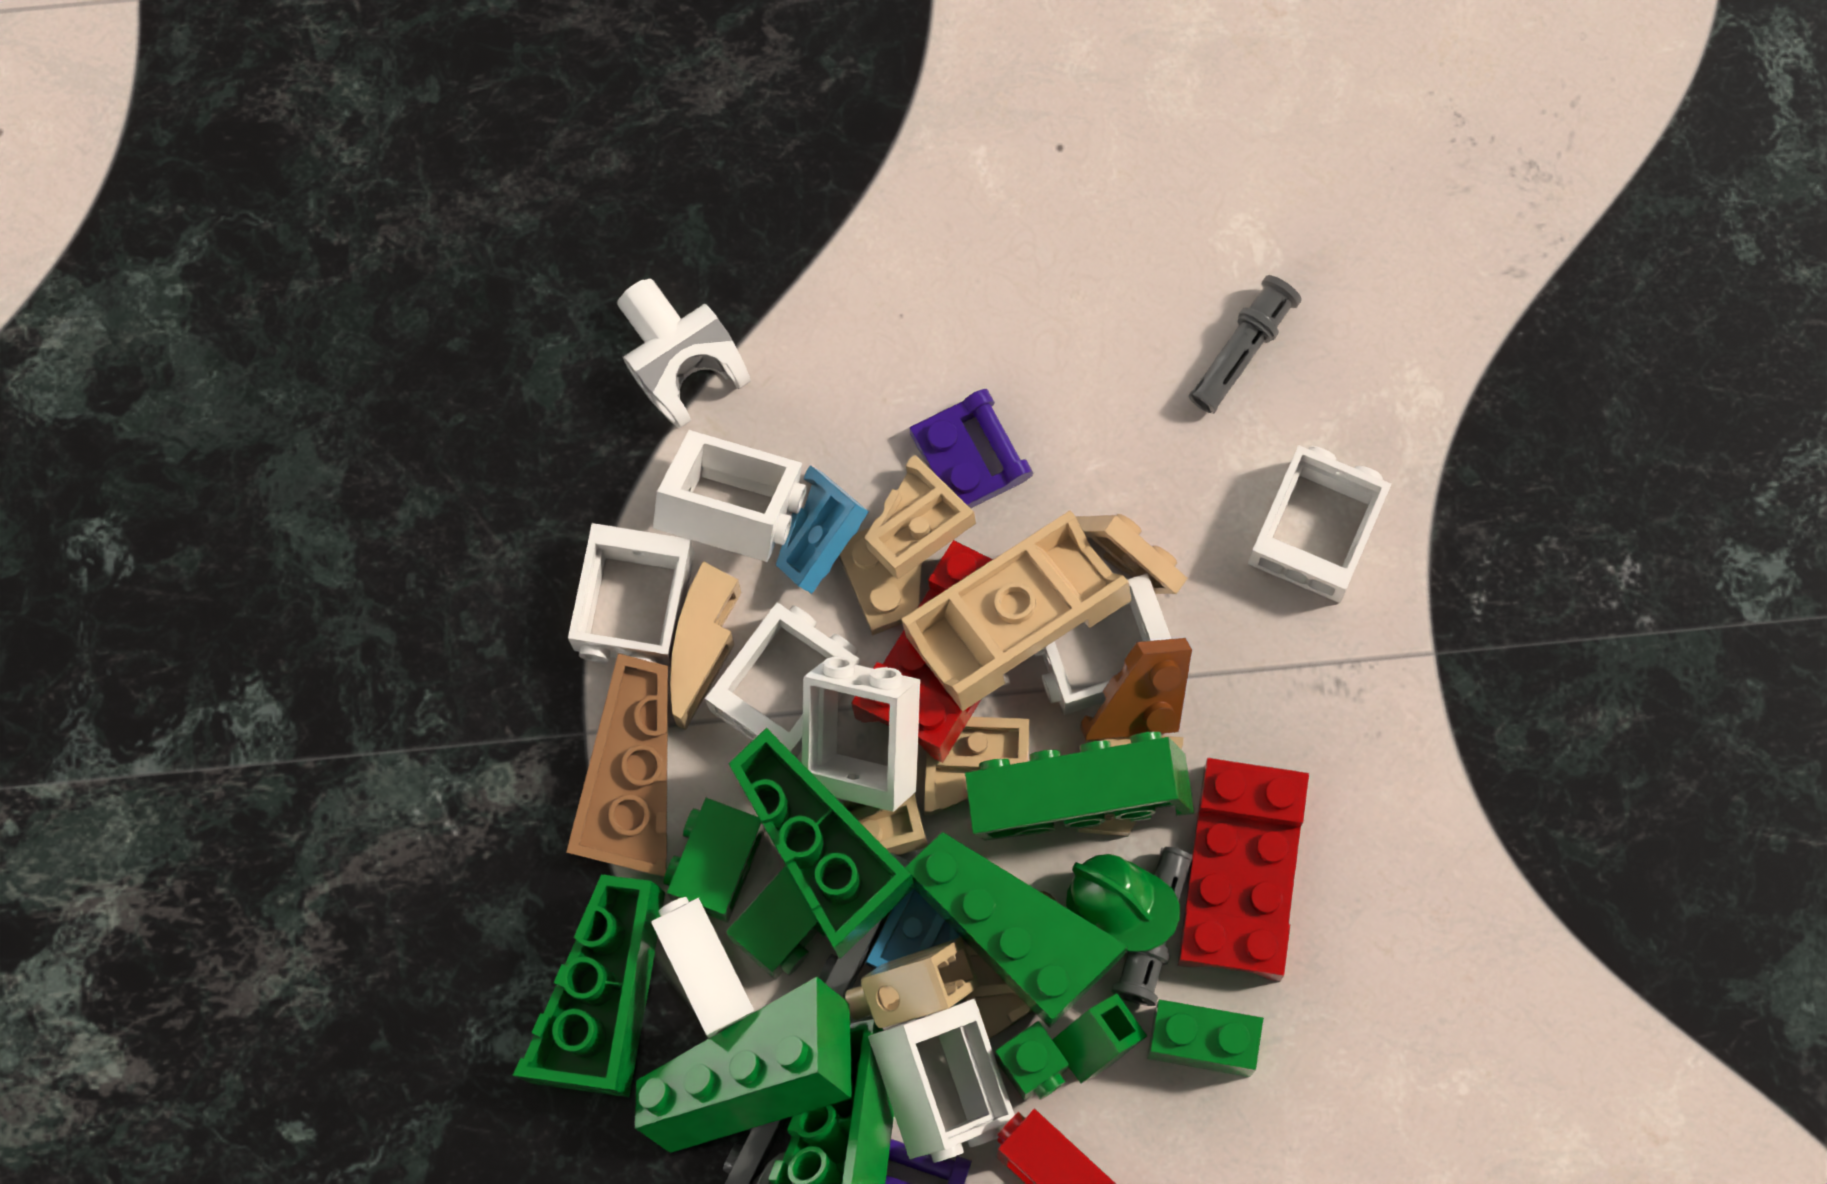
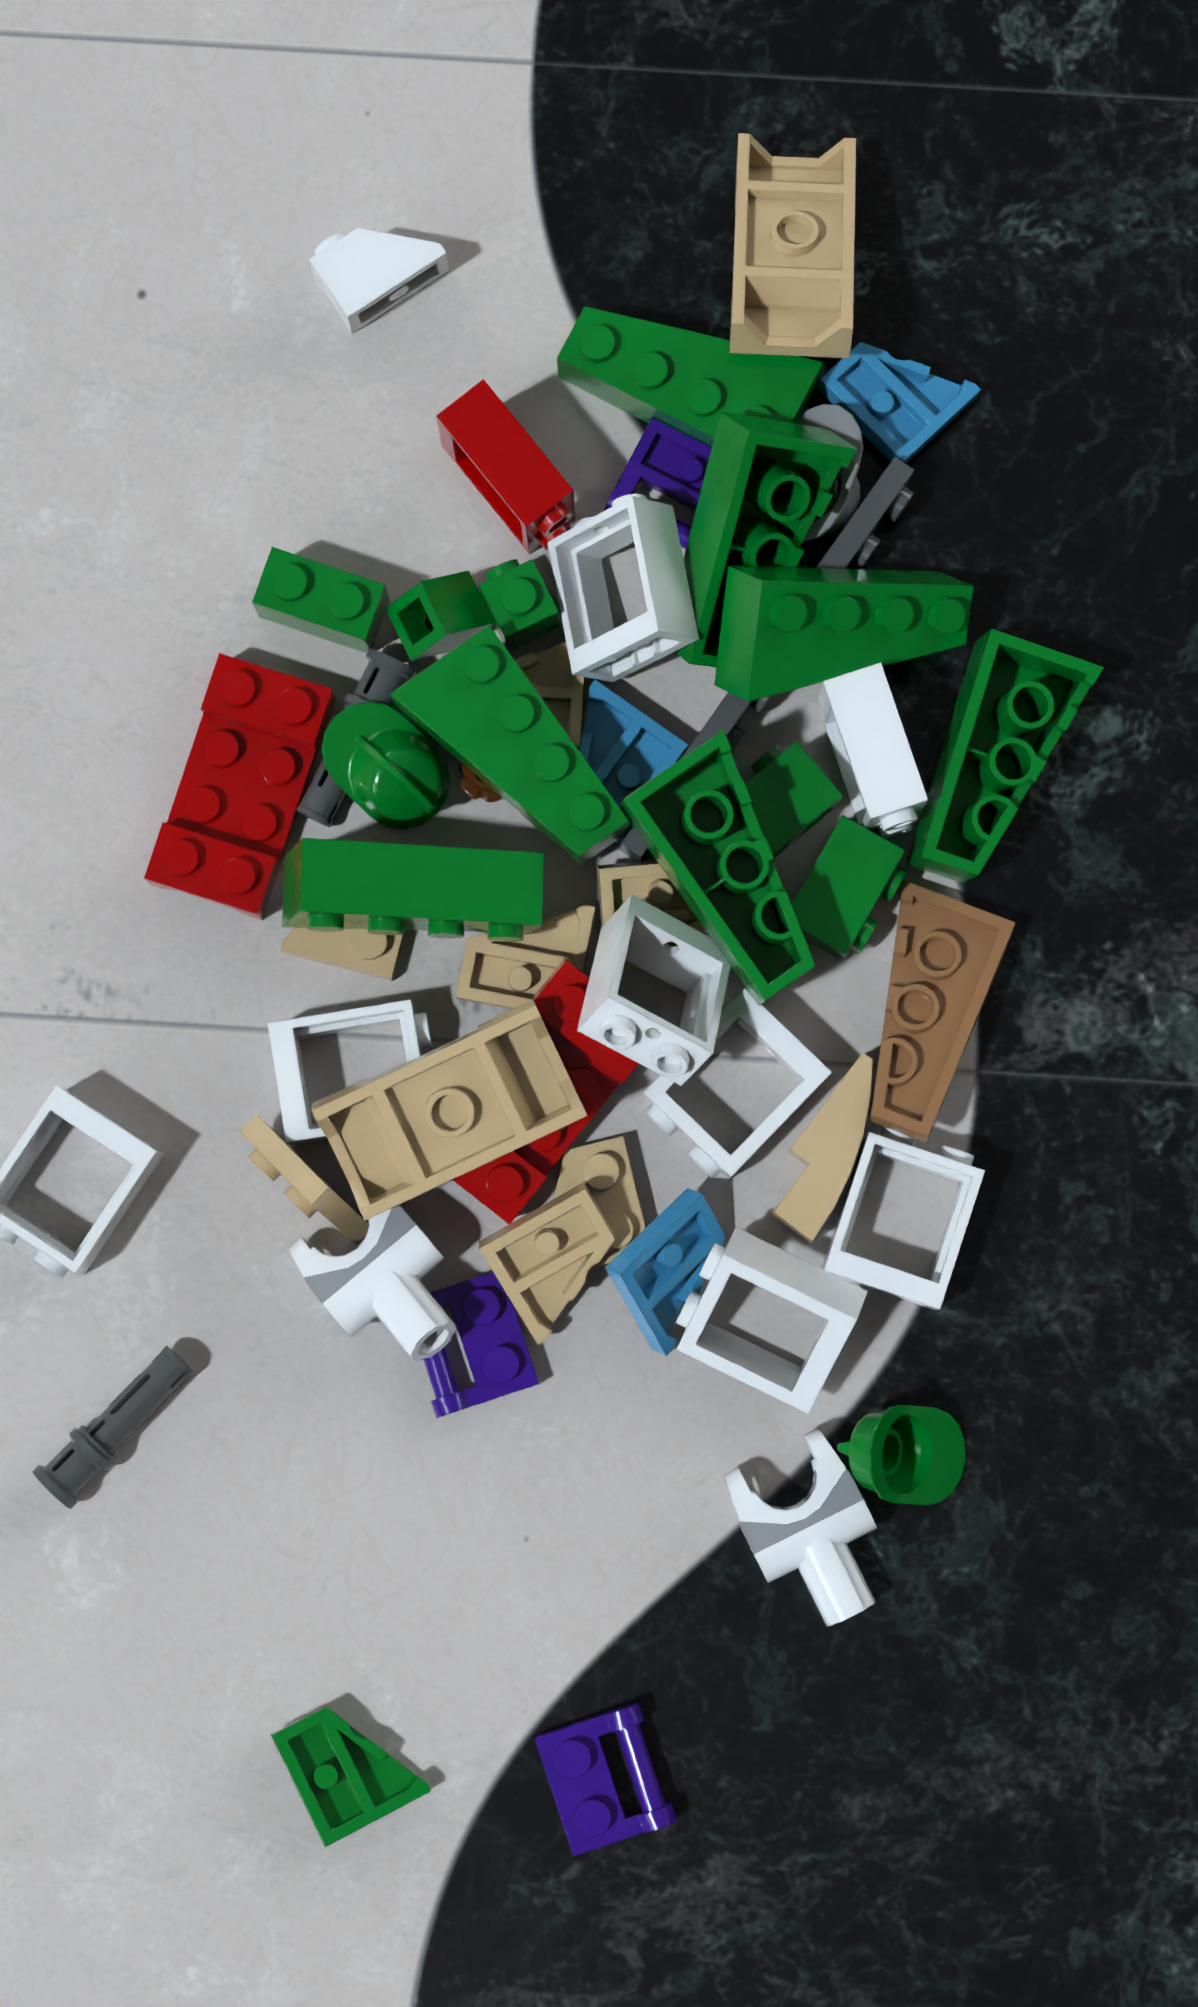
camera: 170 degrees left, 10 degrees up
tan torso [845,937,979,1028] -> none
dark orange wing [1080,638,1192,740] -> none
none -> green wing [270,1706,431,1847]
none -> white connector [289,1205,456,1361]
none -> dark purple plate [534,1702,677,1857]
none -> green piece [837,1404,966,1505]

